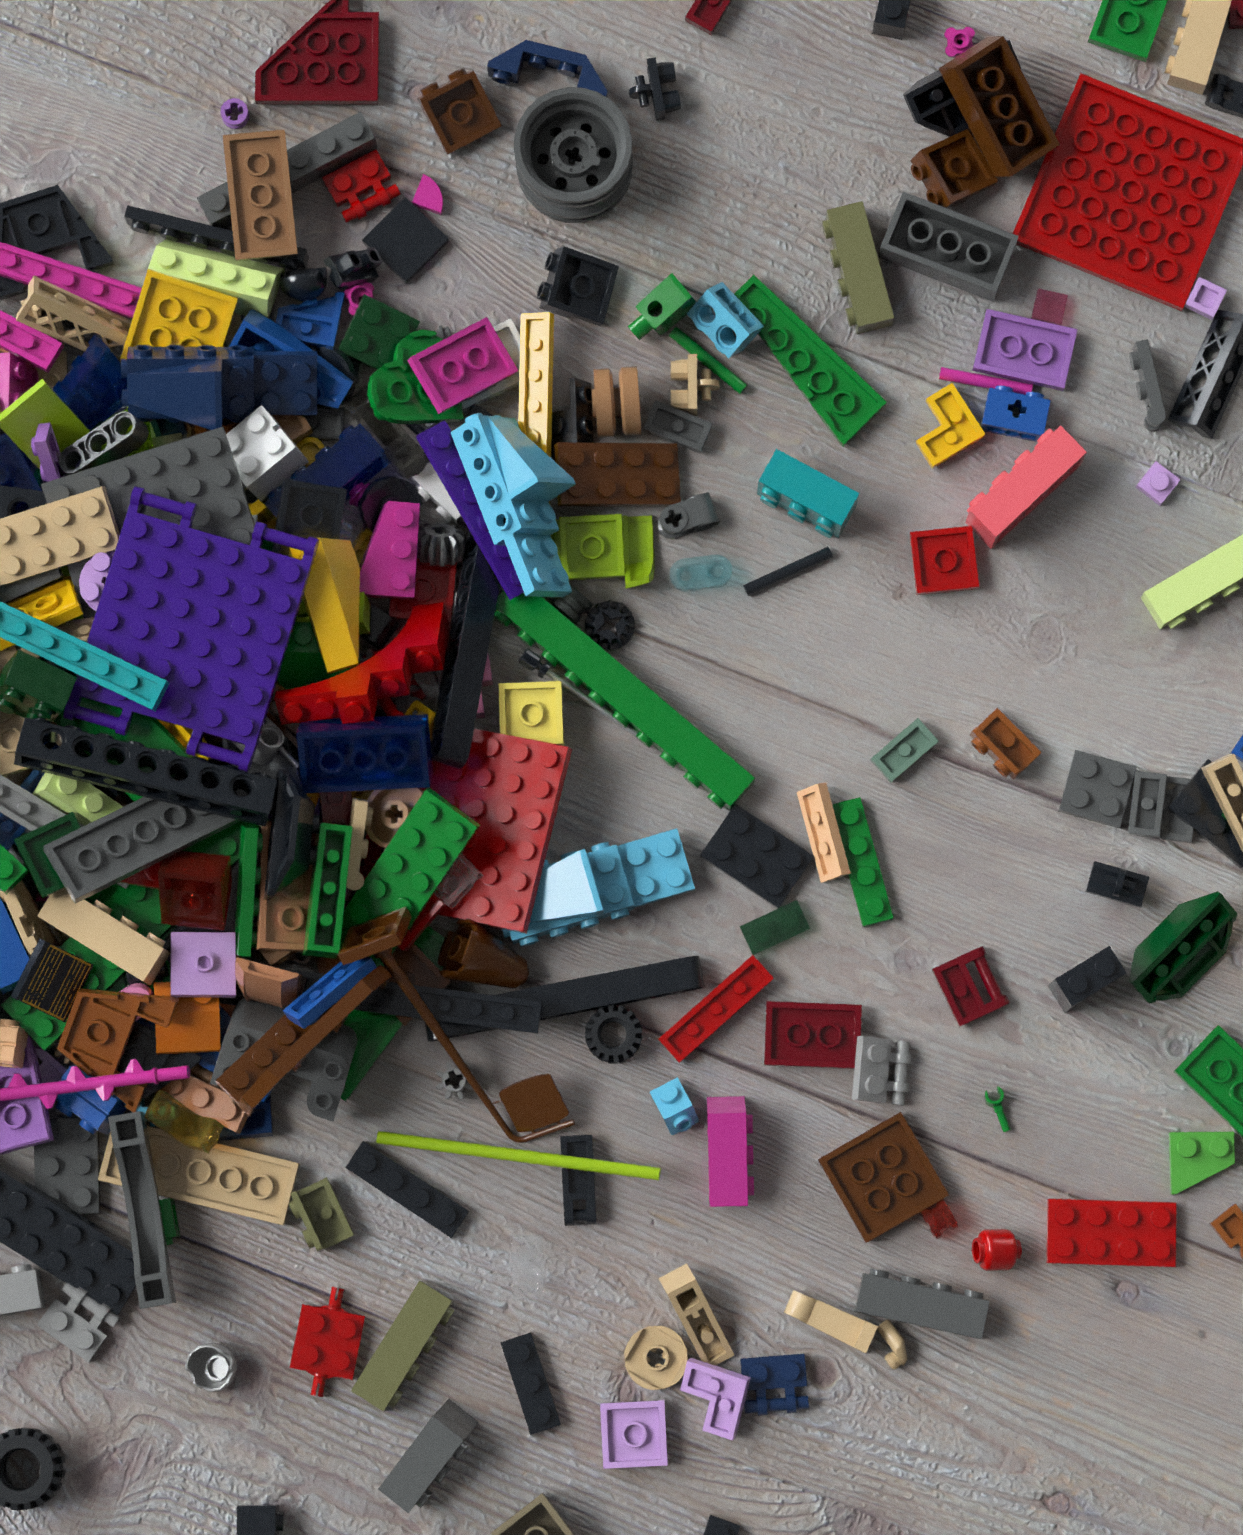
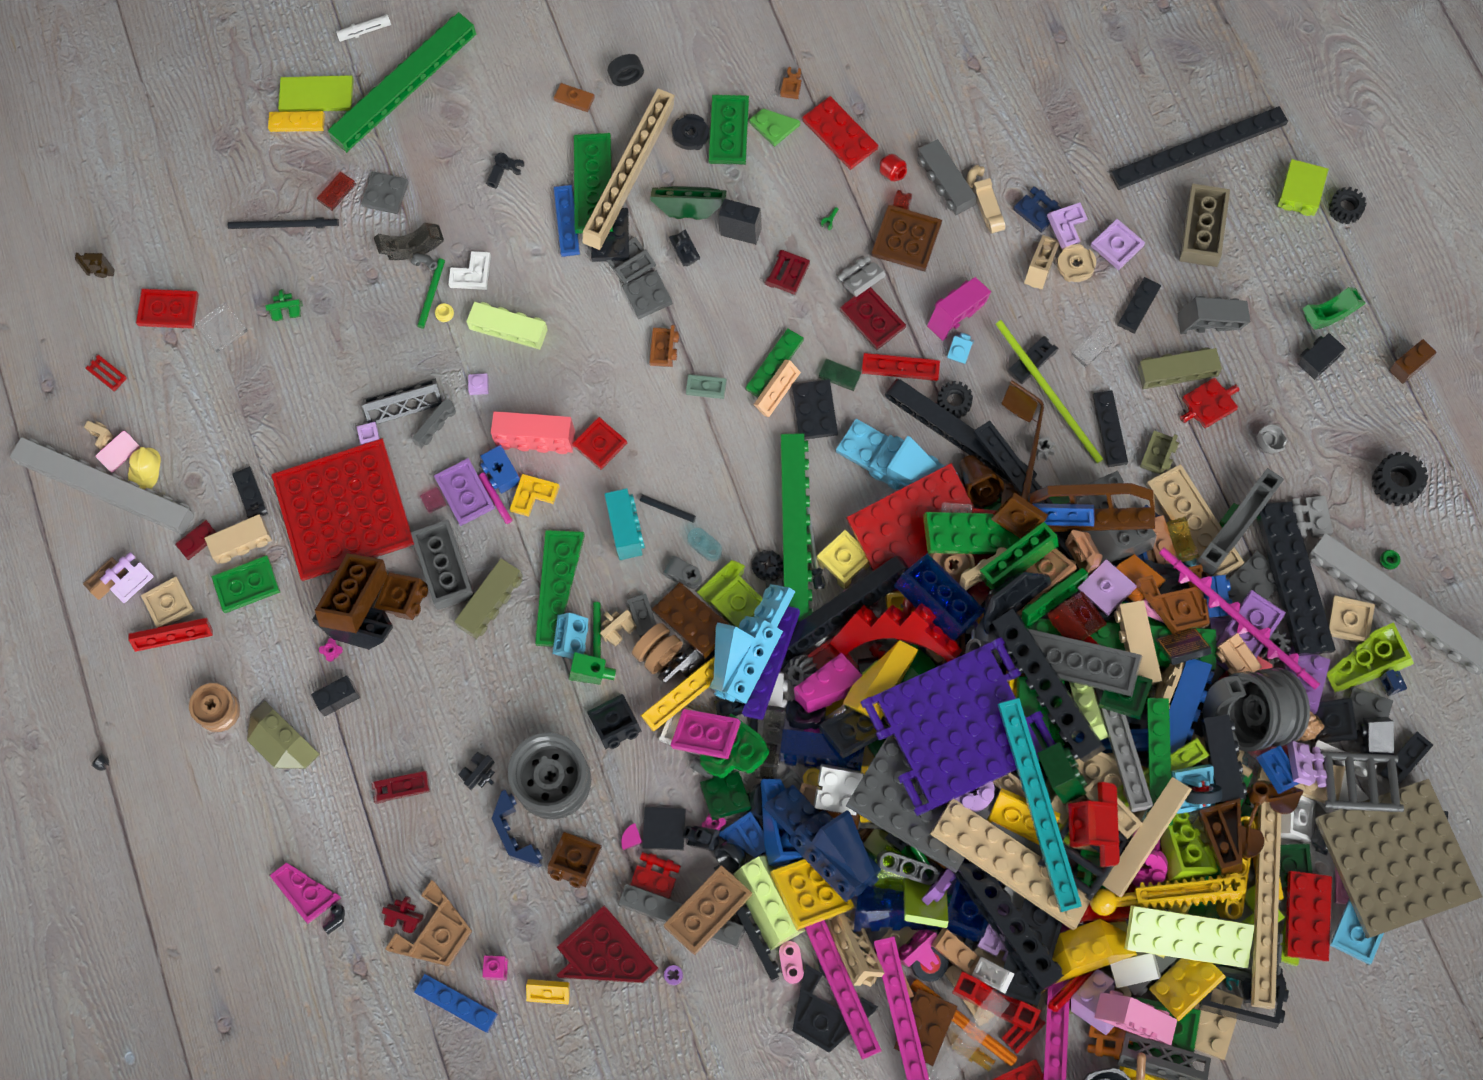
camera: 130 degrees left, 10 degrees down
none -> bright pink plate [779,941,804,984]

